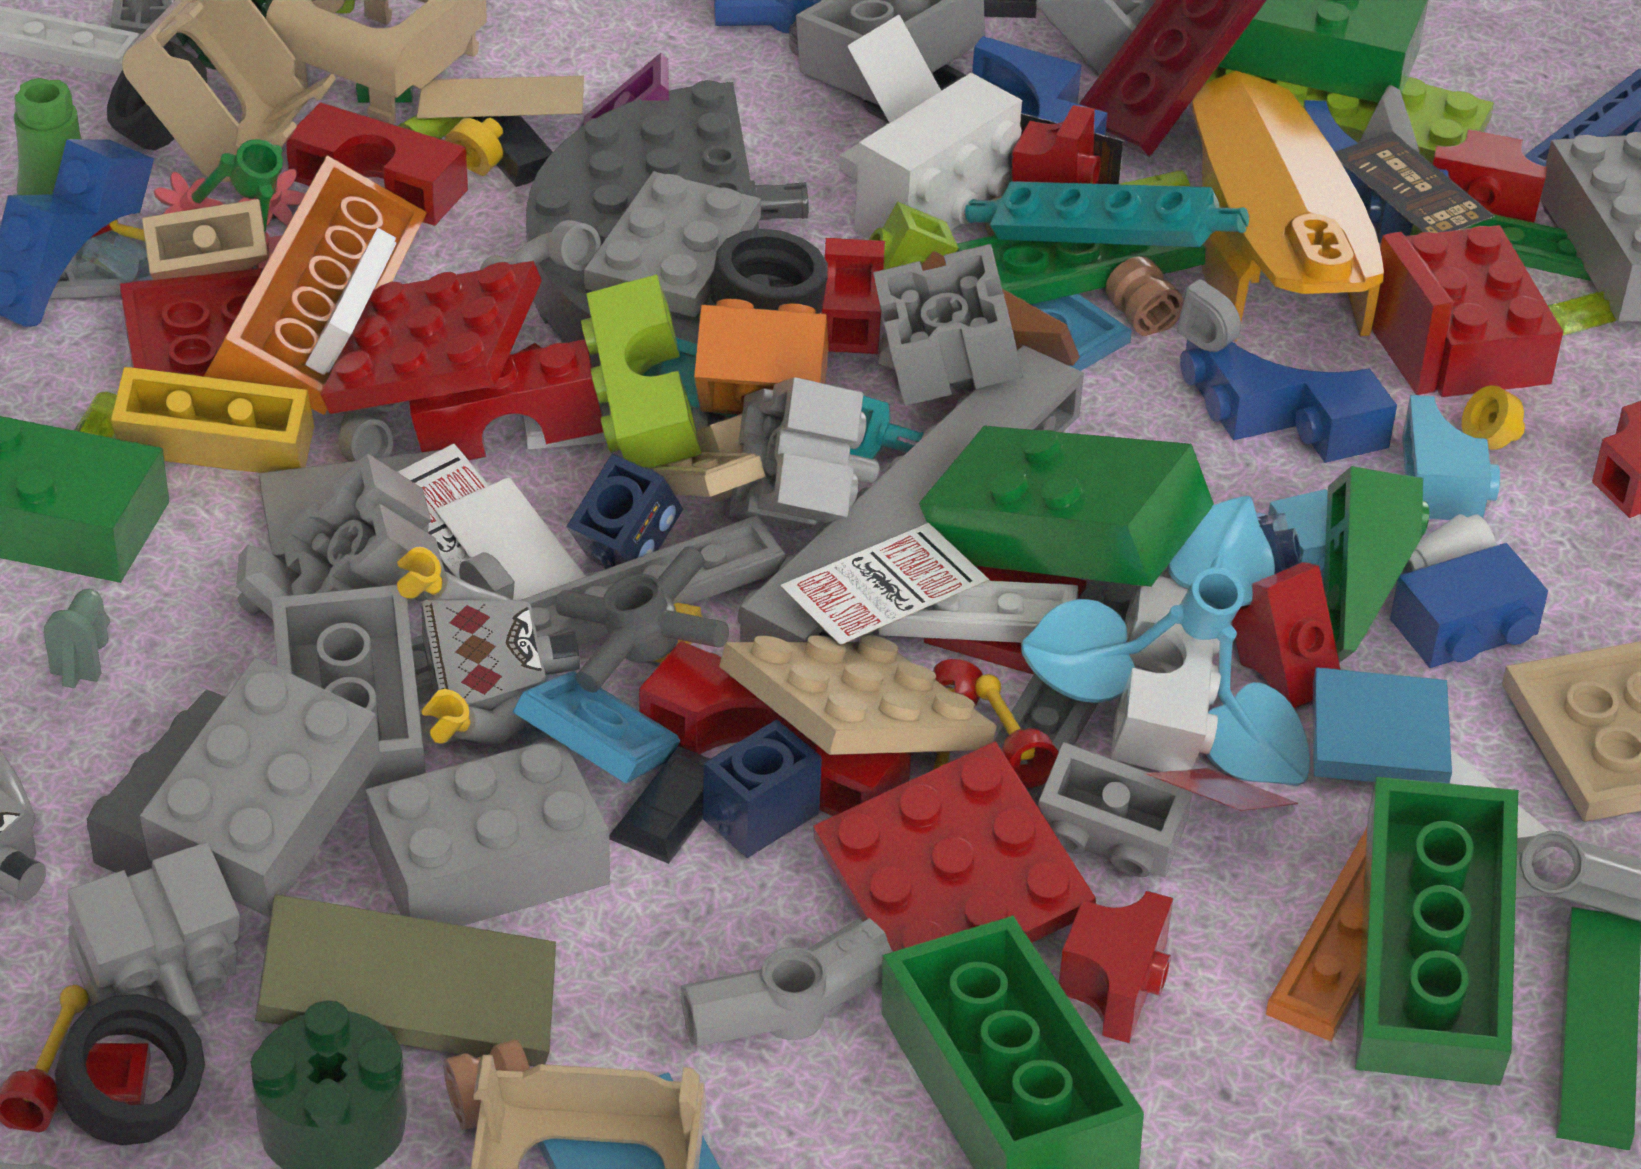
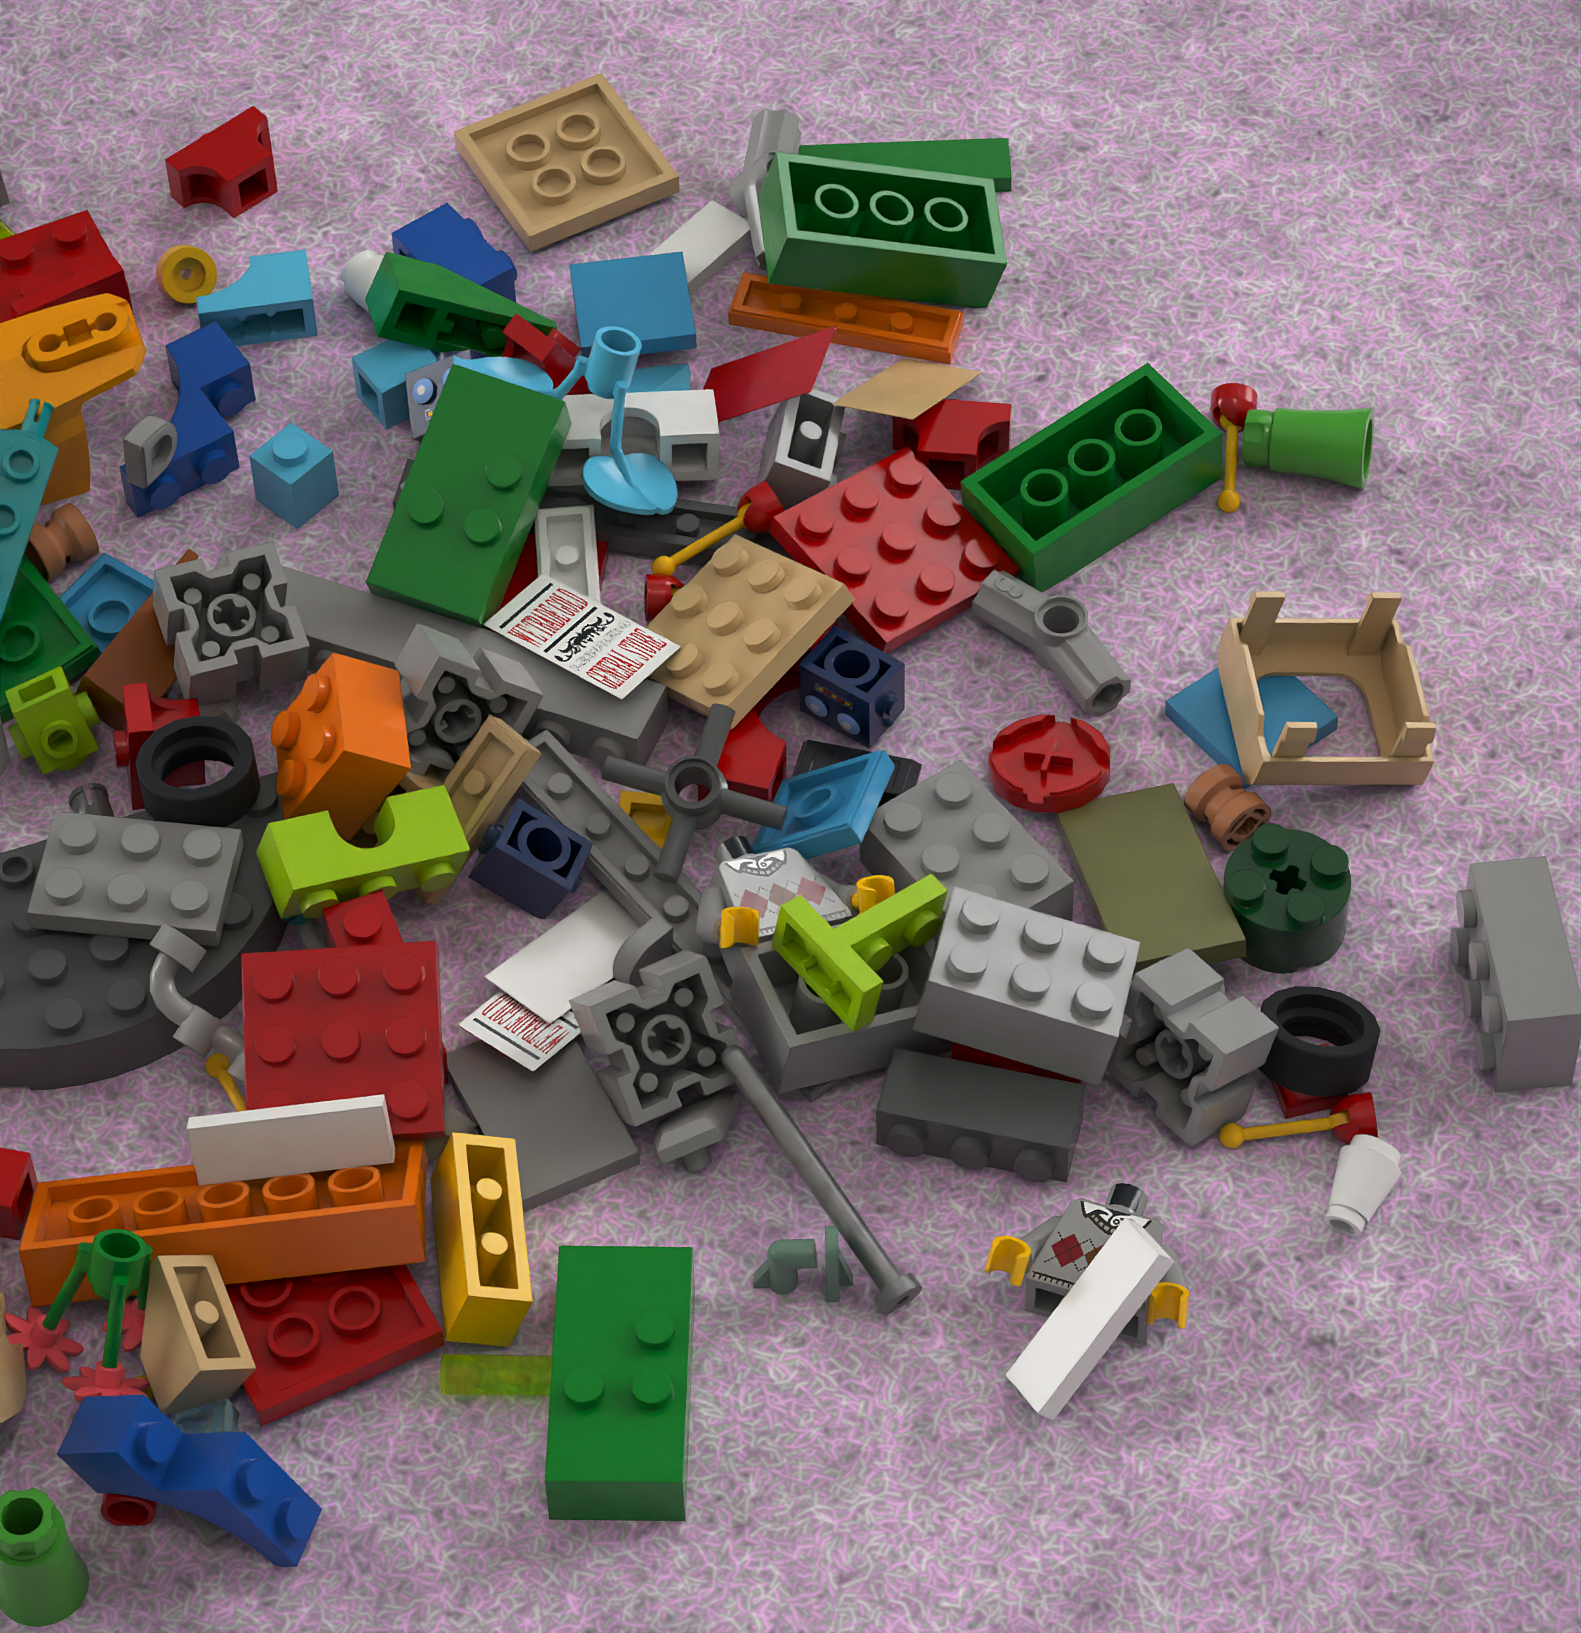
camera: 100 degrees left, 10 degrees up
none -> medium azure brick [249,422,339,529]
none -> flat silver bar [721,1045,922,1314]
none -> lime bracket [771,873,948,1032]
none -> tan sticker [832,358,983,420]
none -> red tile [988,714,1110,813]

